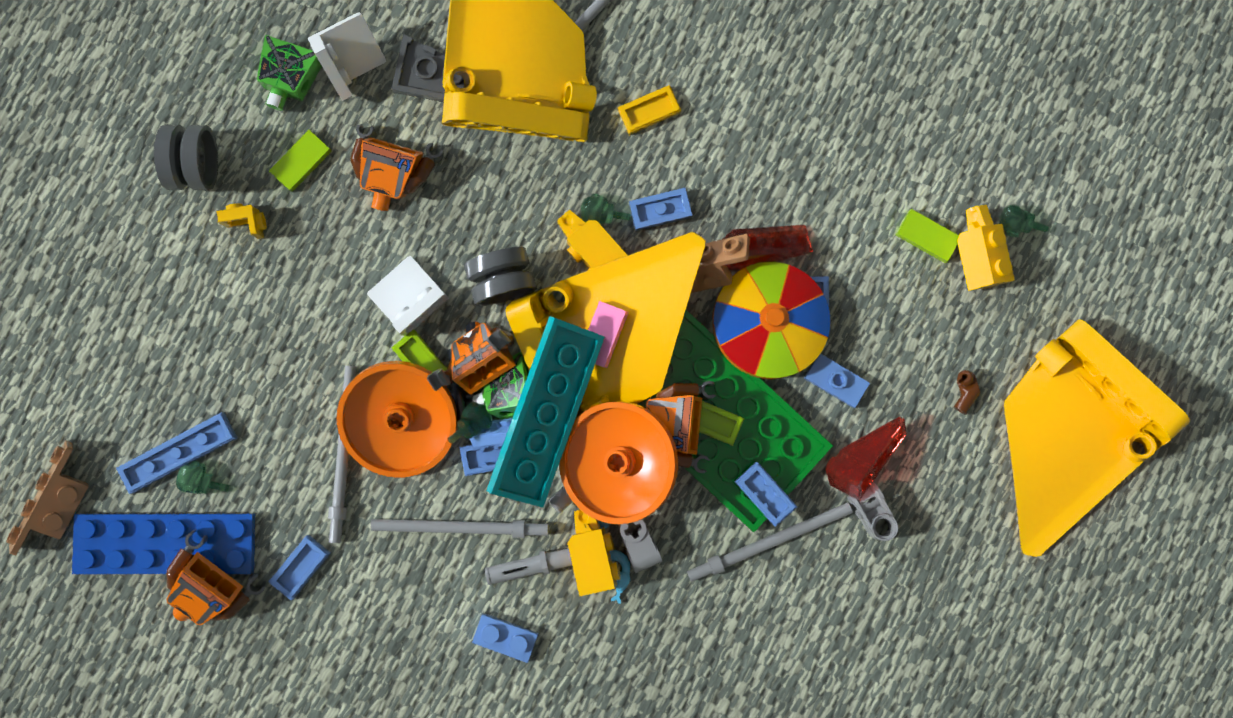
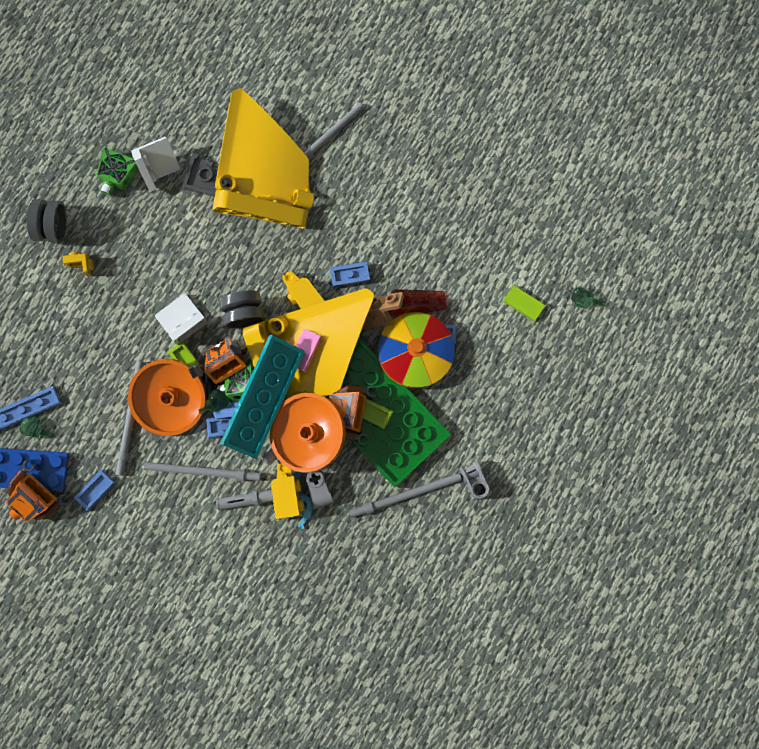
camera: 10 degrees right, 5 degrees down
lime tile [269,130,332,192] -> none
torso [350,124,444,211] -> none
medium blue plate [472,613,538,663] -> none
clear green piece [580,193,631,224] -> none
yellow tile [617,85,681,135] -> none
medium blue plate [734,462,797,527] -> none
medium blue plate [804,353,870,408] -> none
clear red slope [826,417,907,501] -> none
reddish brown arm [954,370,980,415] -> none
yellow hinge [957,205,1015,291] -> none
yellow panel [1004,319,1190,557] -> none

